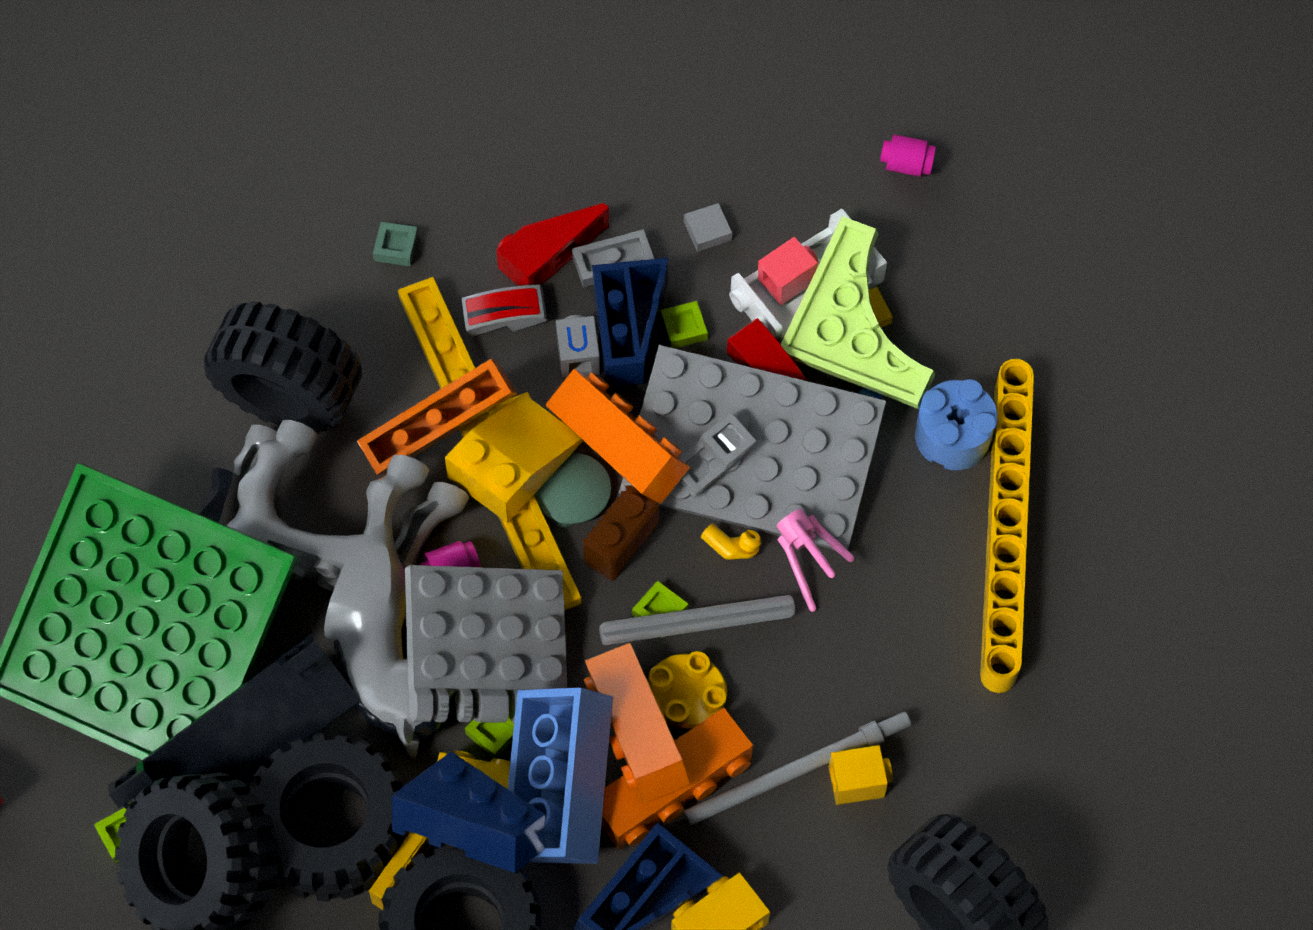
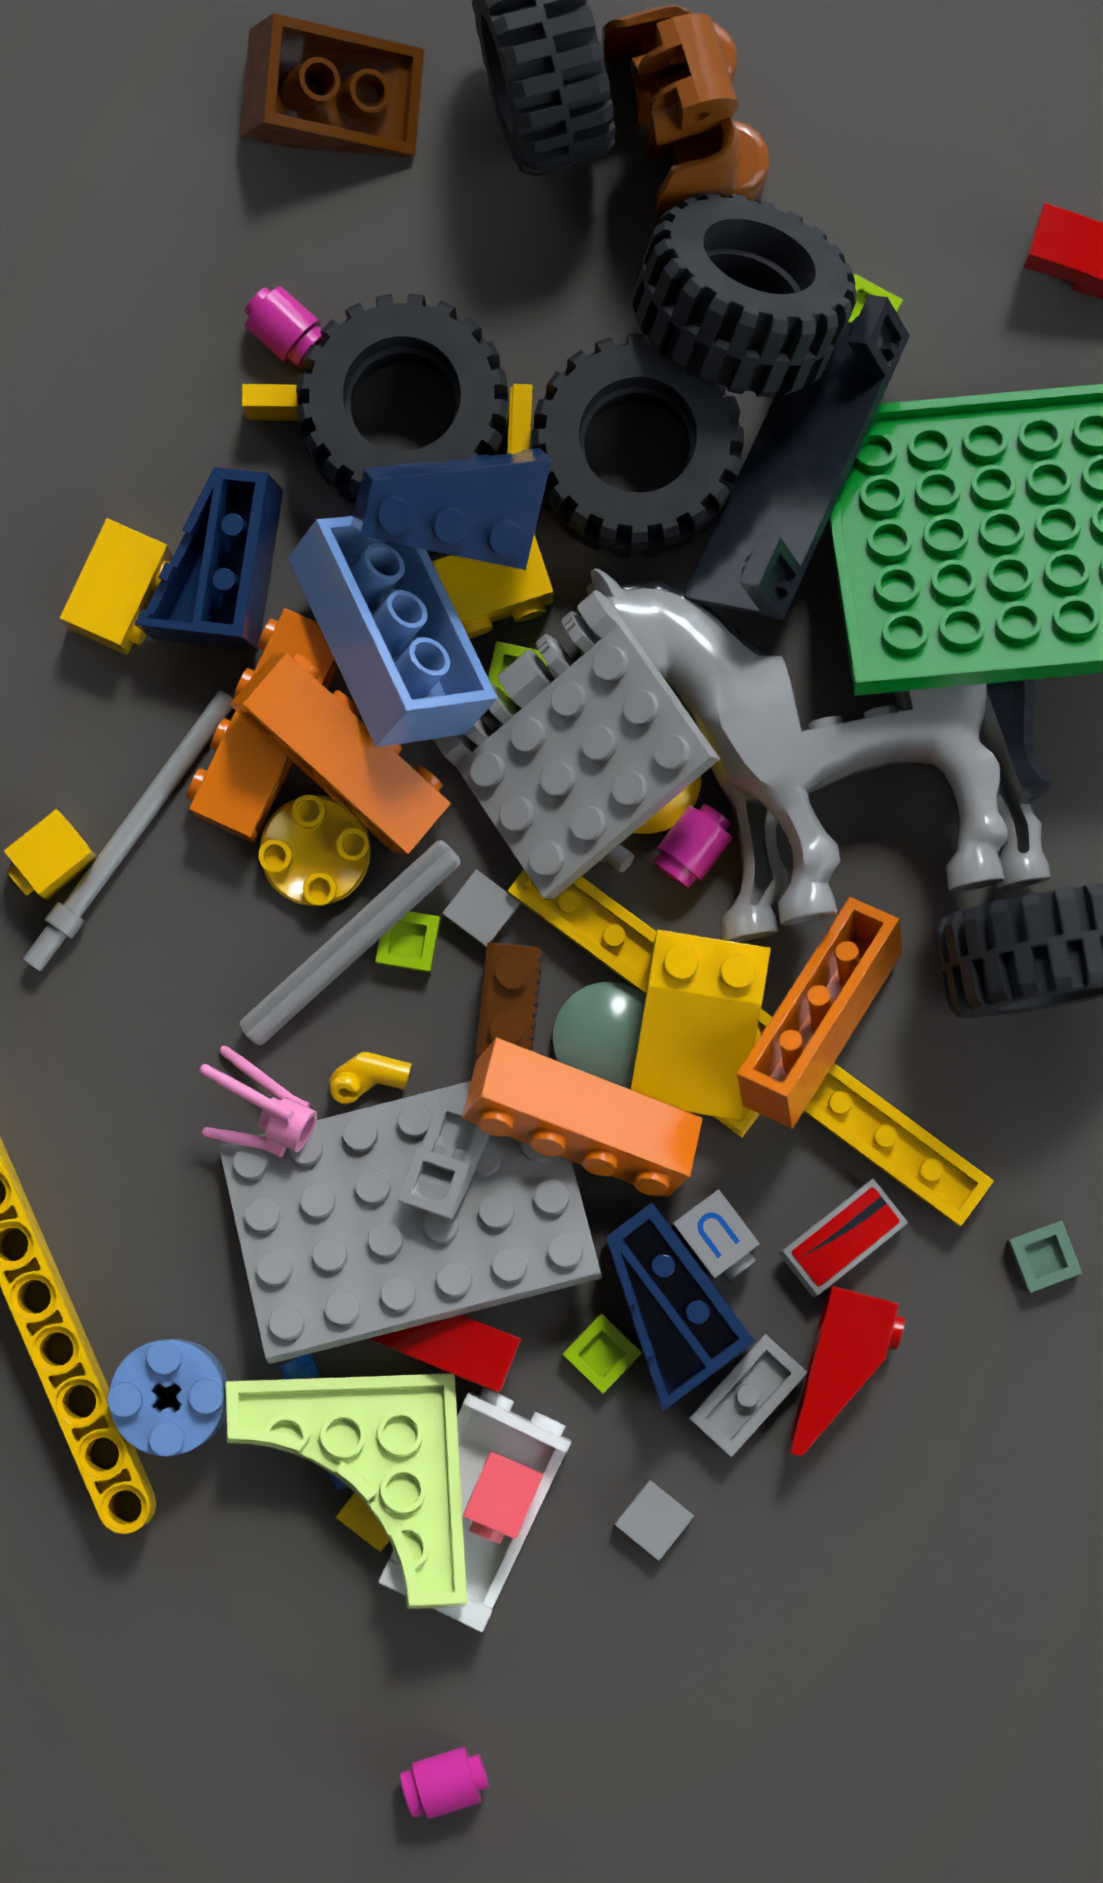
camera: 150 degrees right, 20 degrees up
none -> light grey tile [442,869,521,949]

